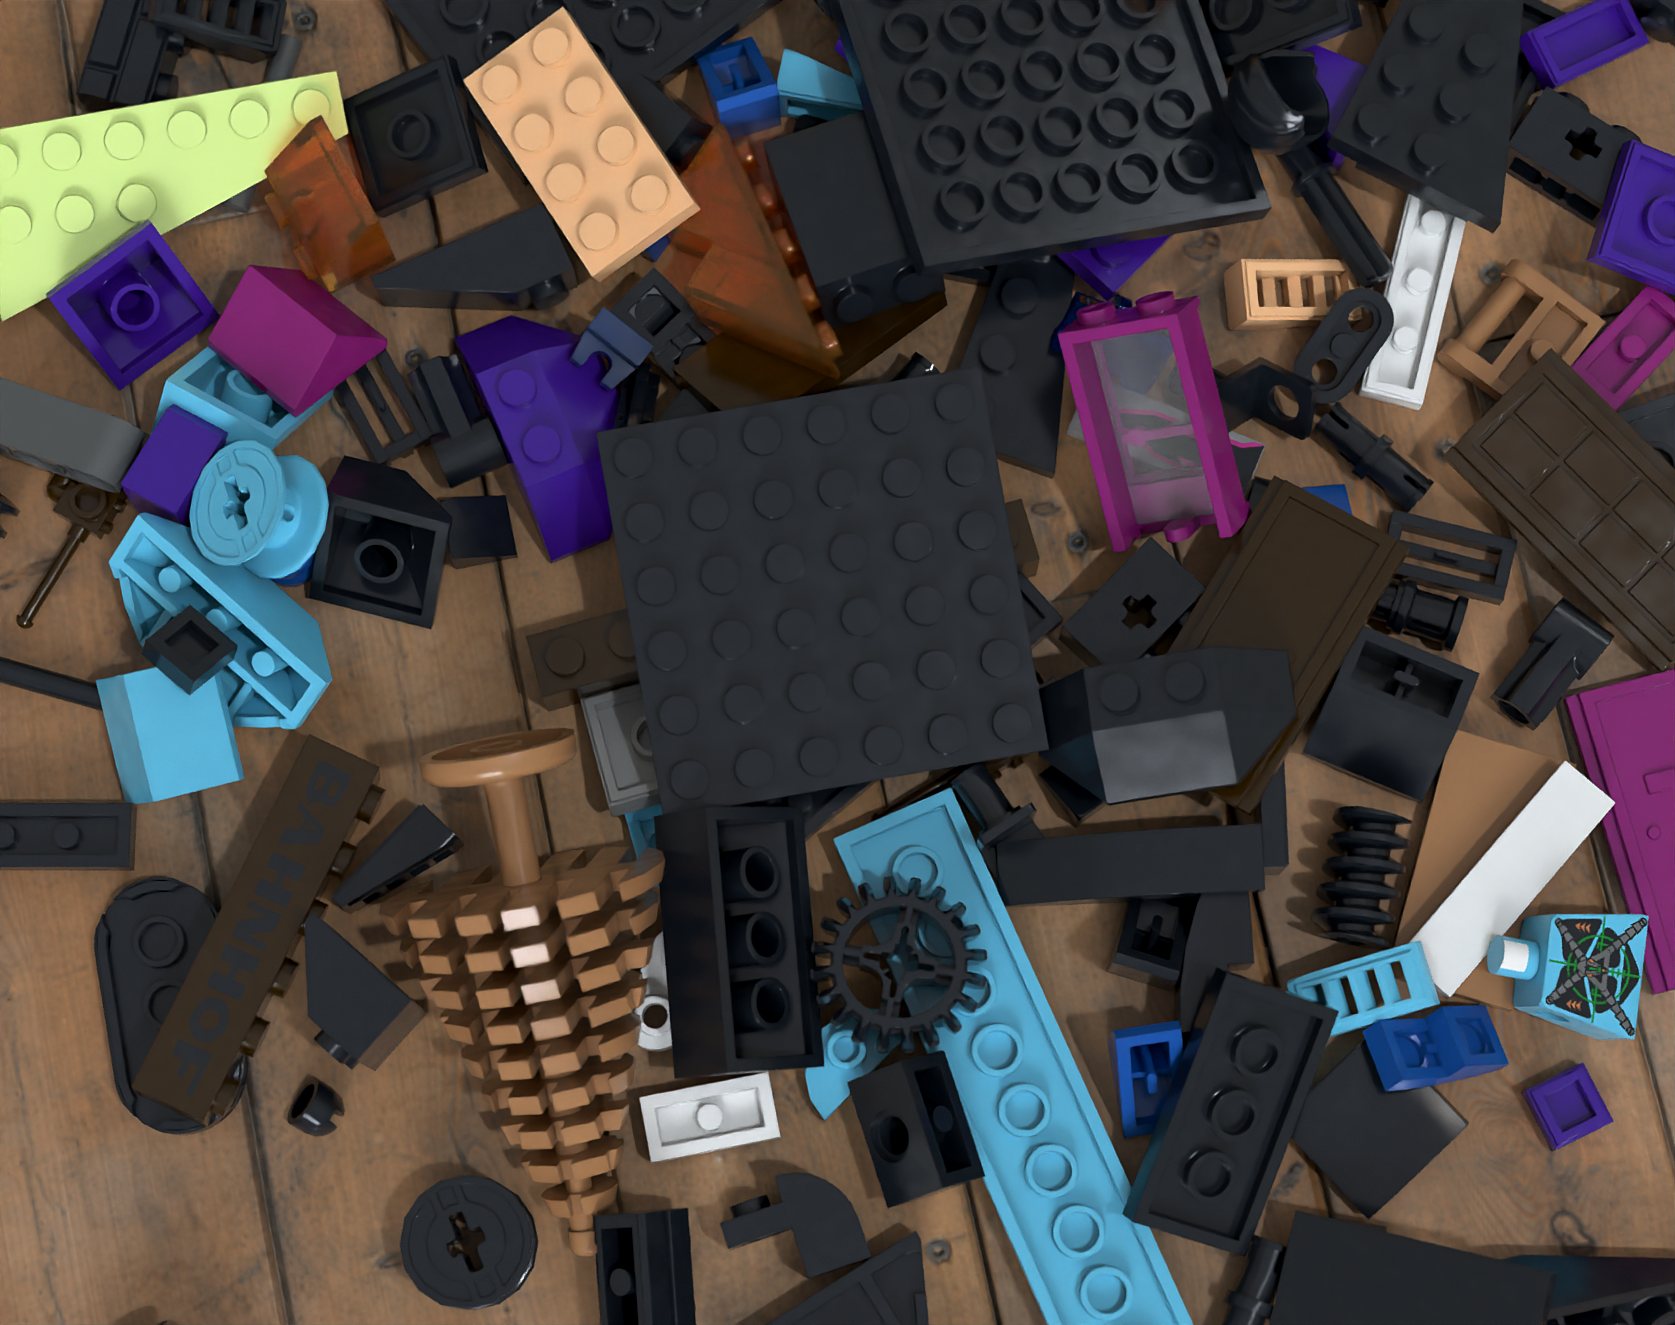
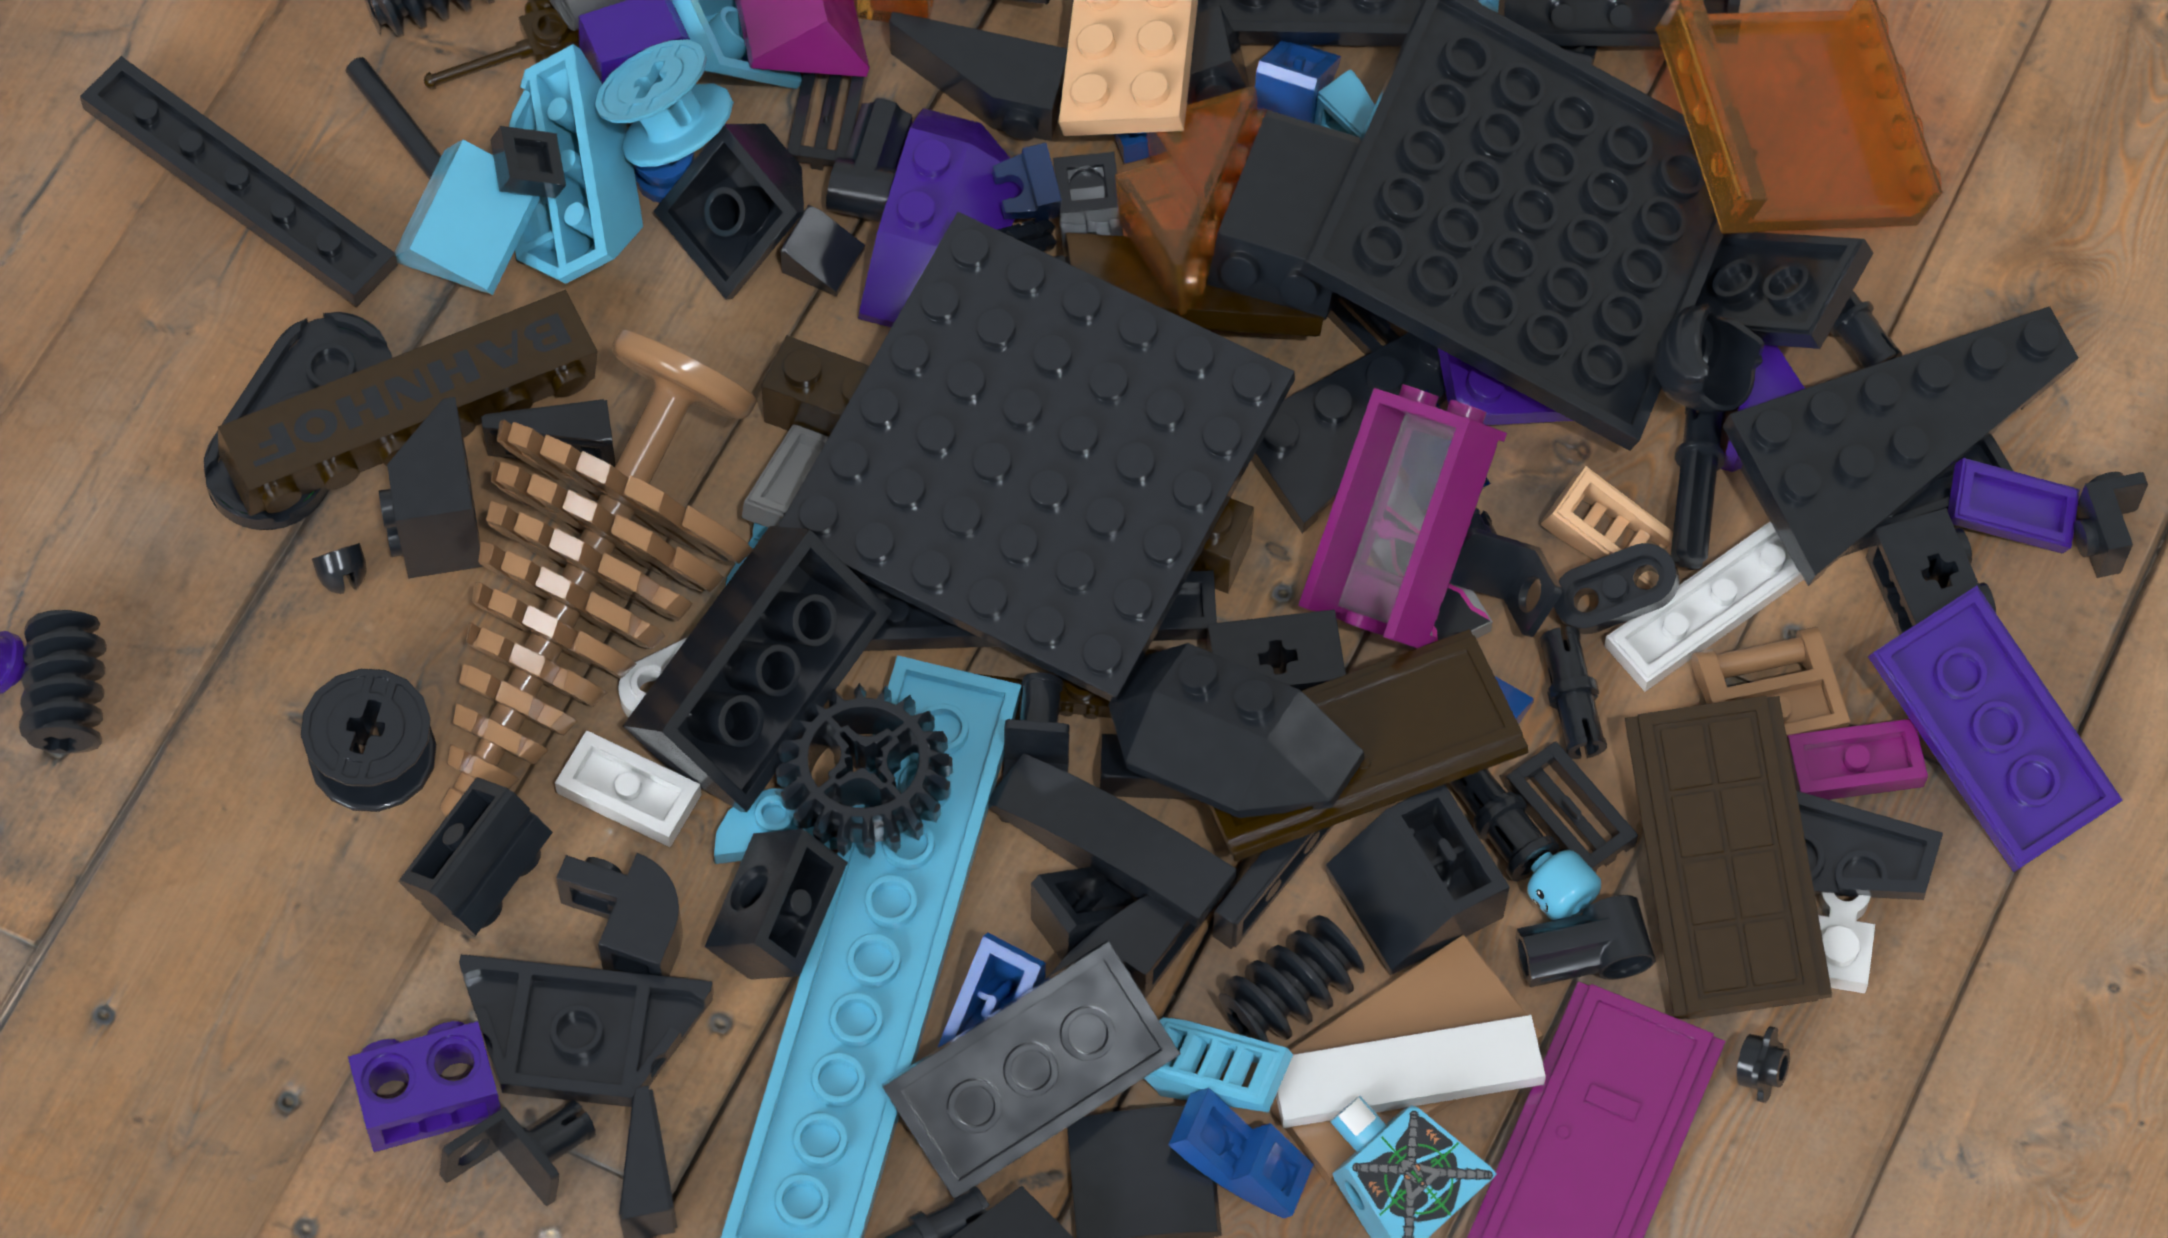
camera: 35 degrees right, 15 degrees down
none -> medium azure piece [1527,850,1601,921]

